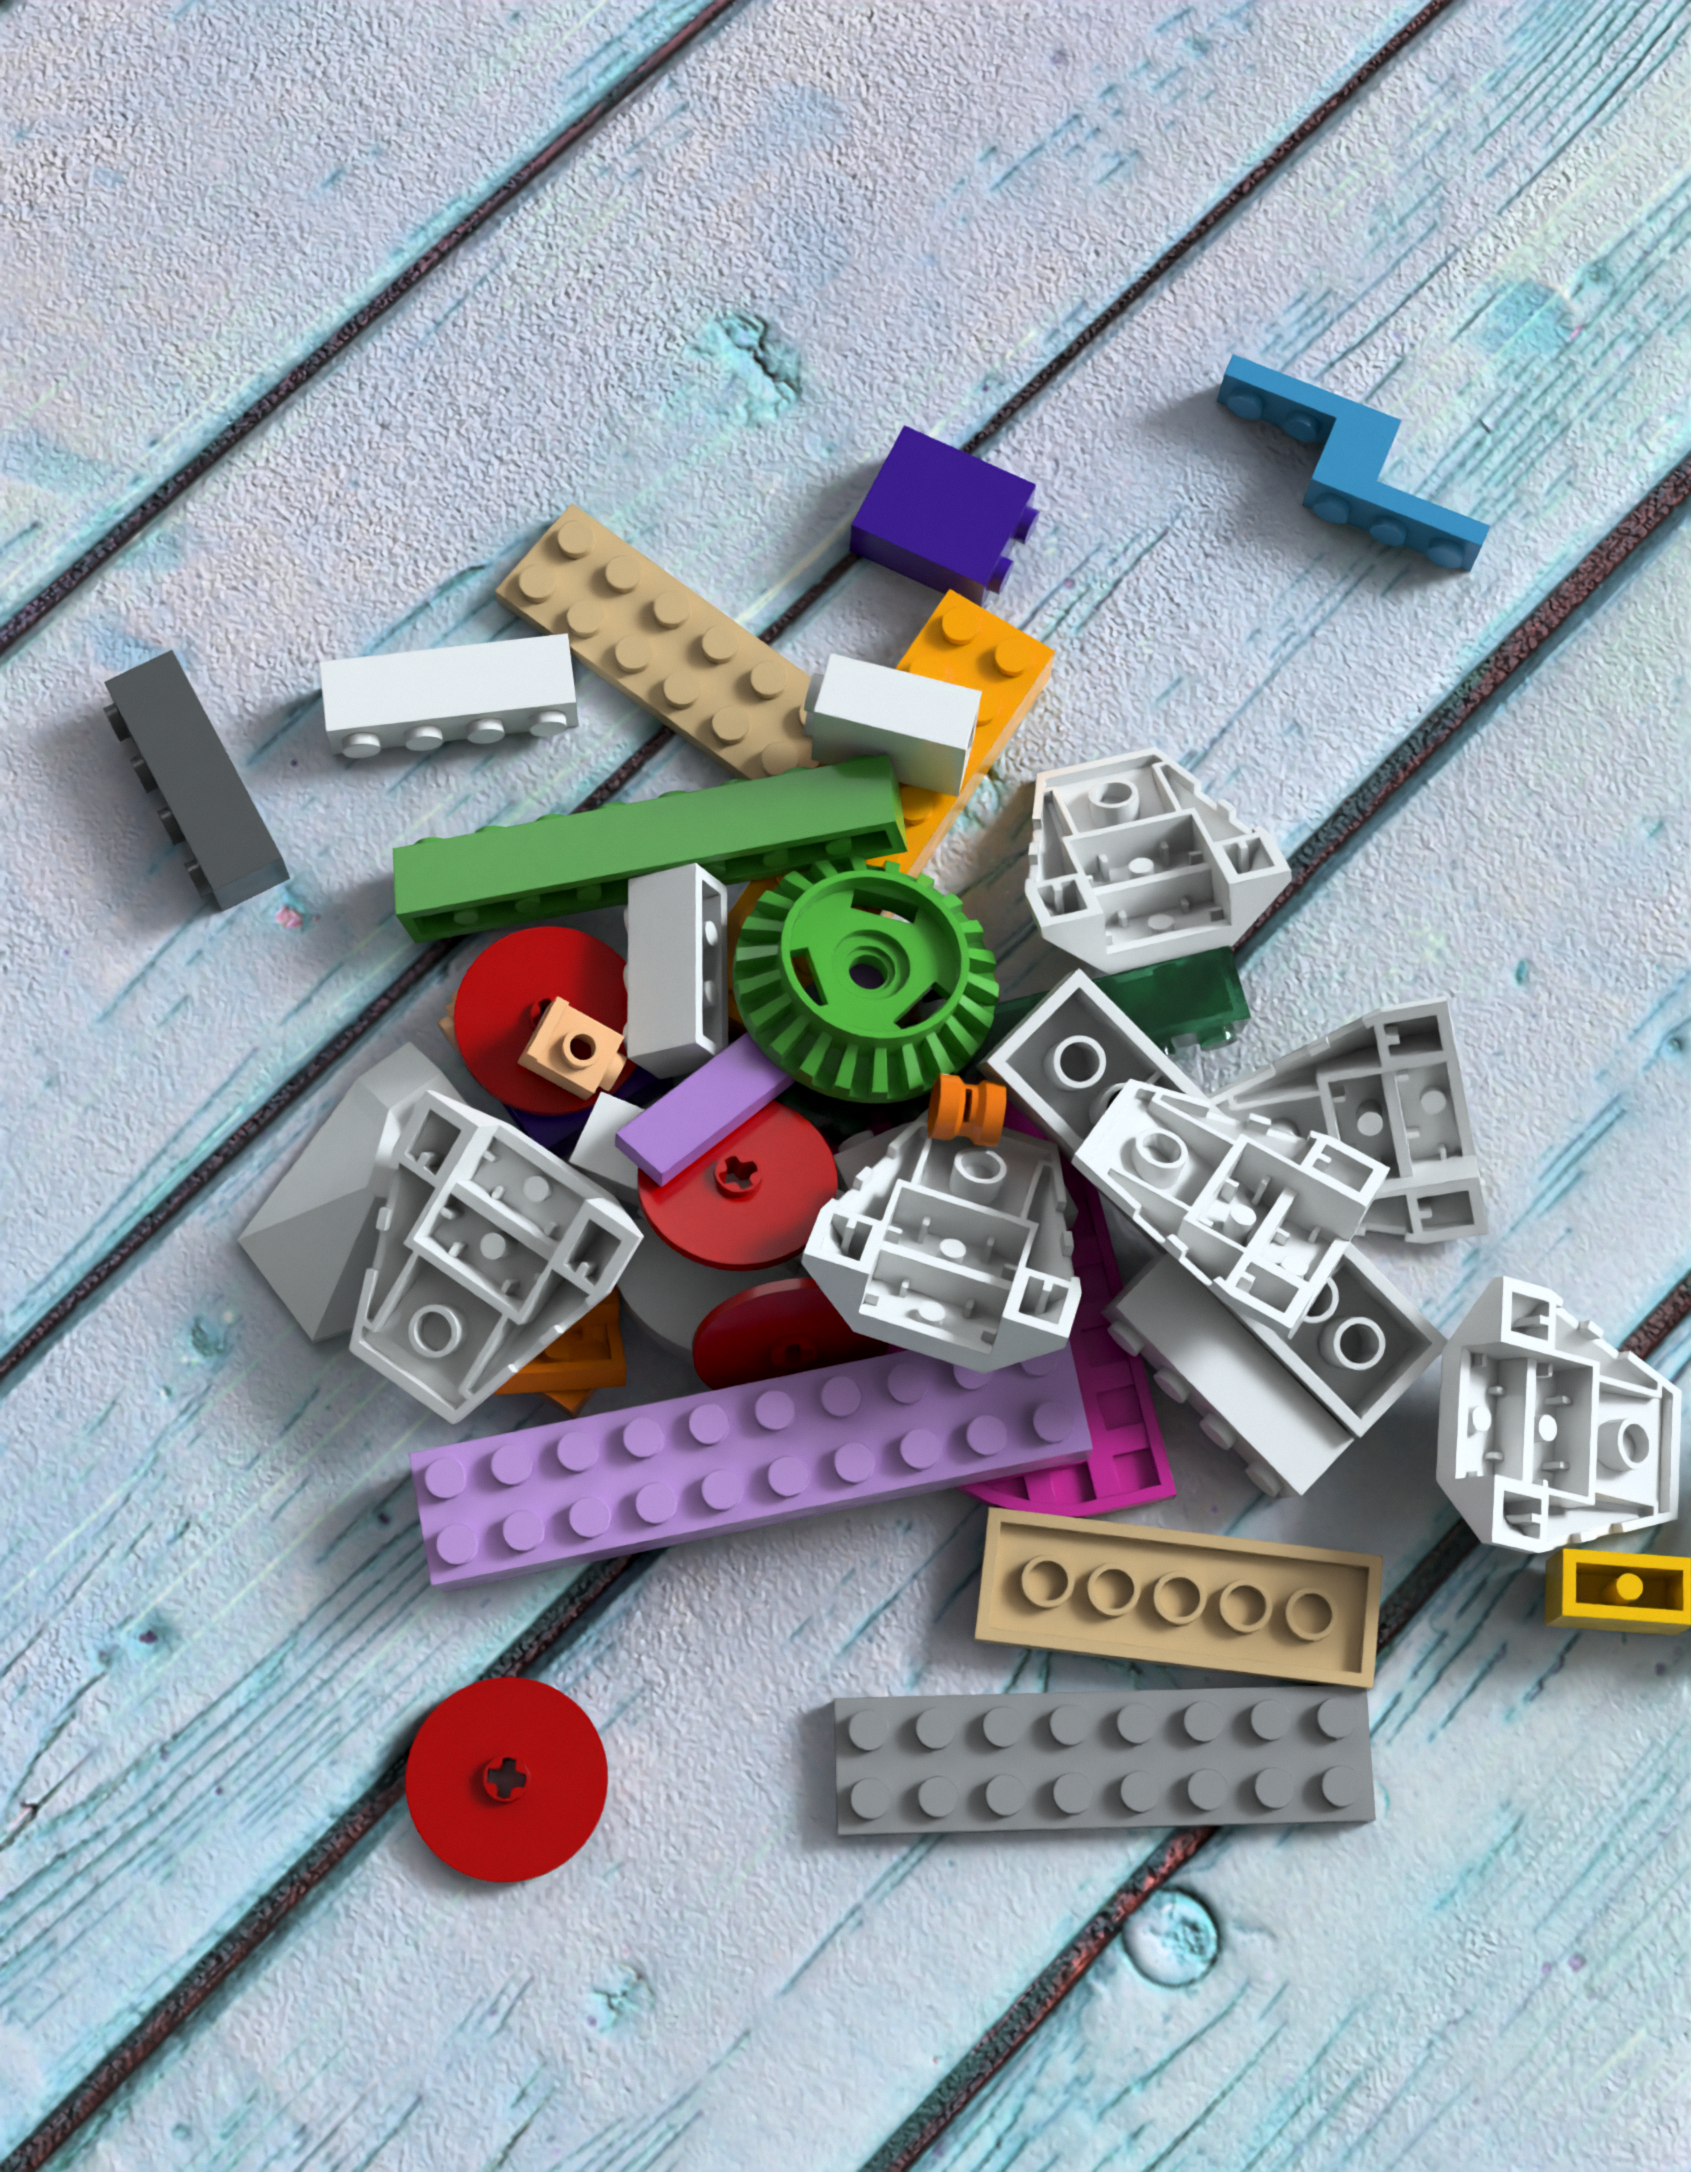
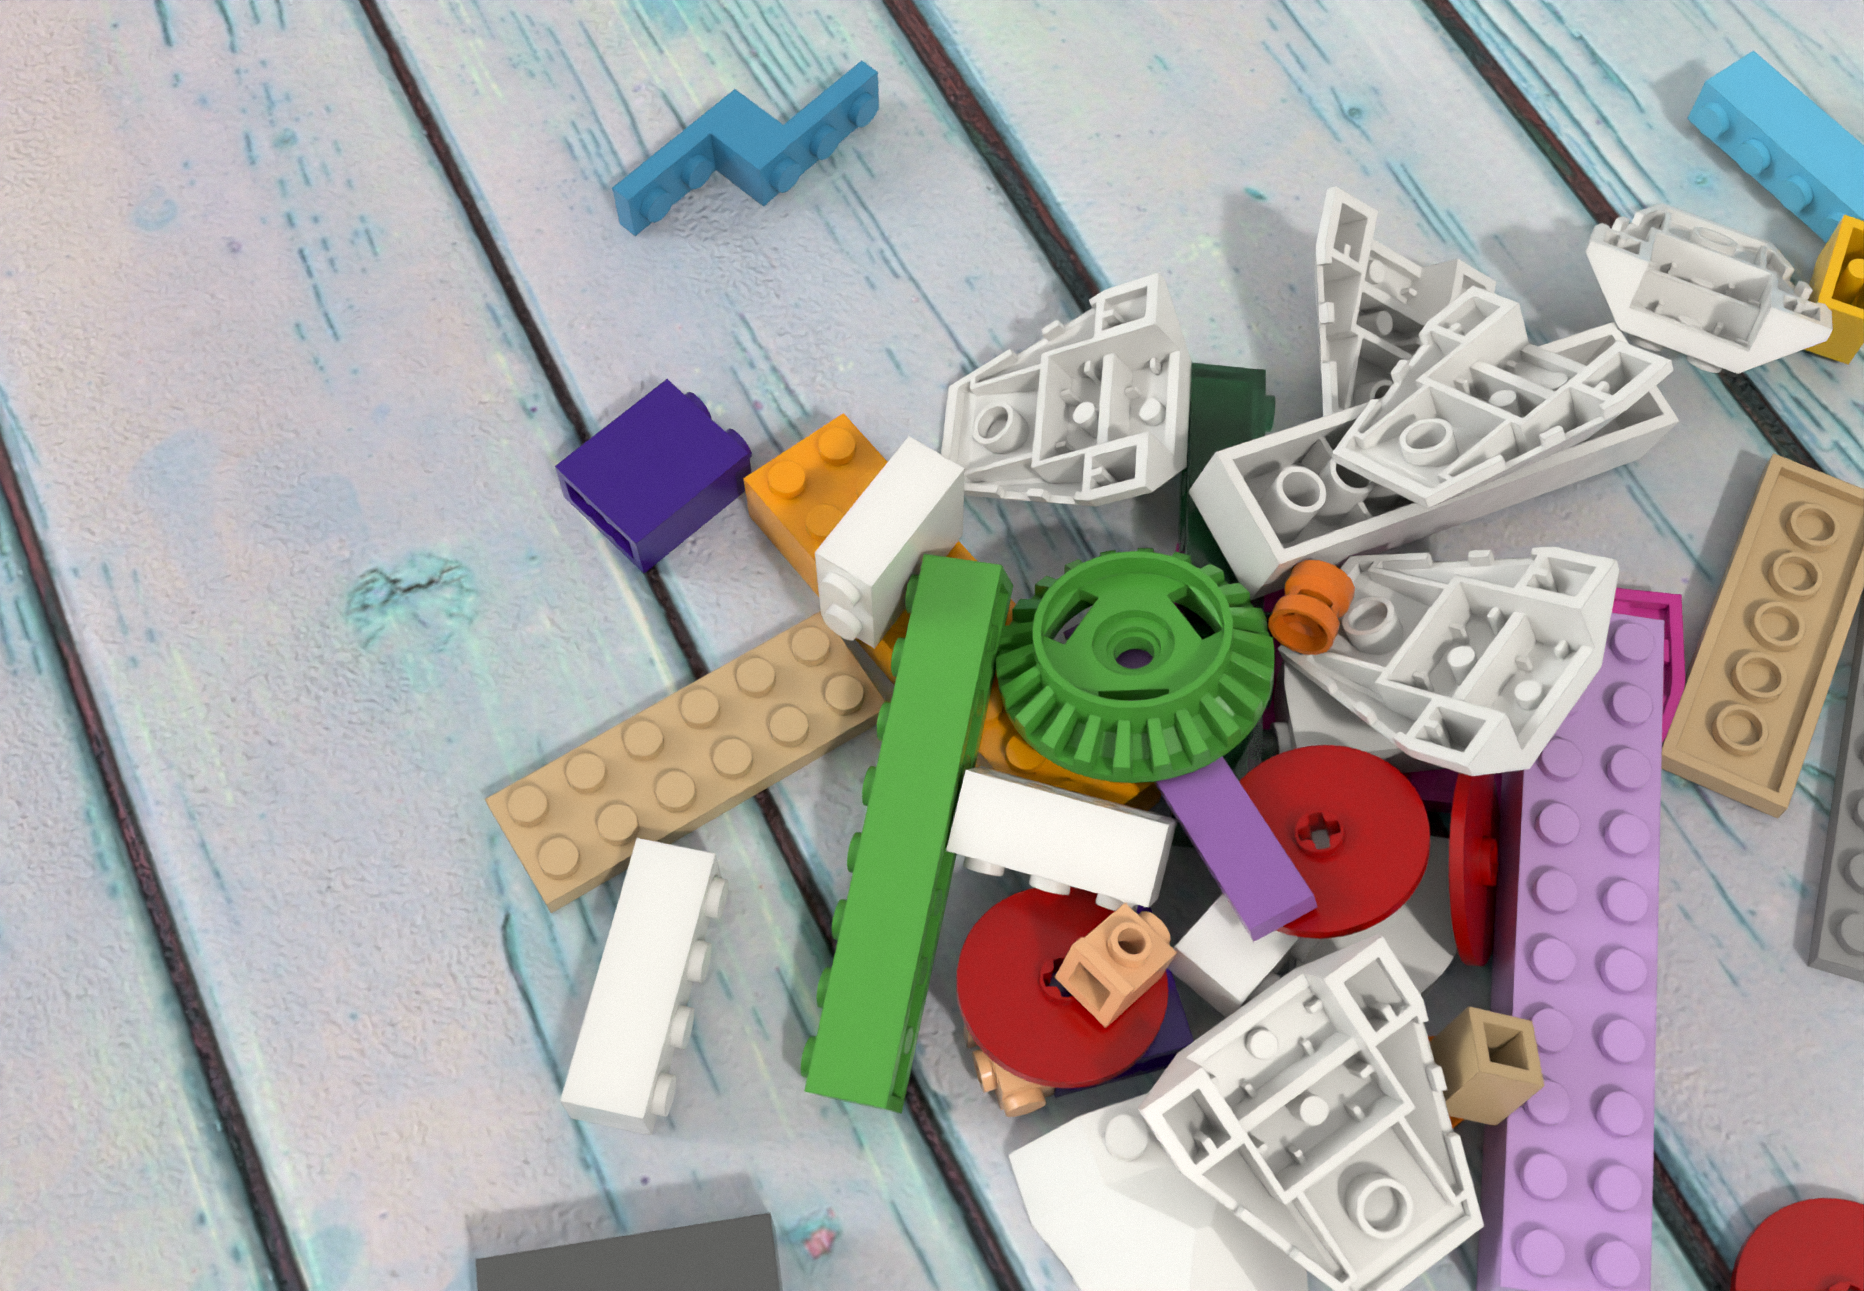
camera: 65 degrees left, 10 degrees down
white brick [1100,1252,1354,1498] -> none
none -> tan brick [1429,1006,1544,1126]

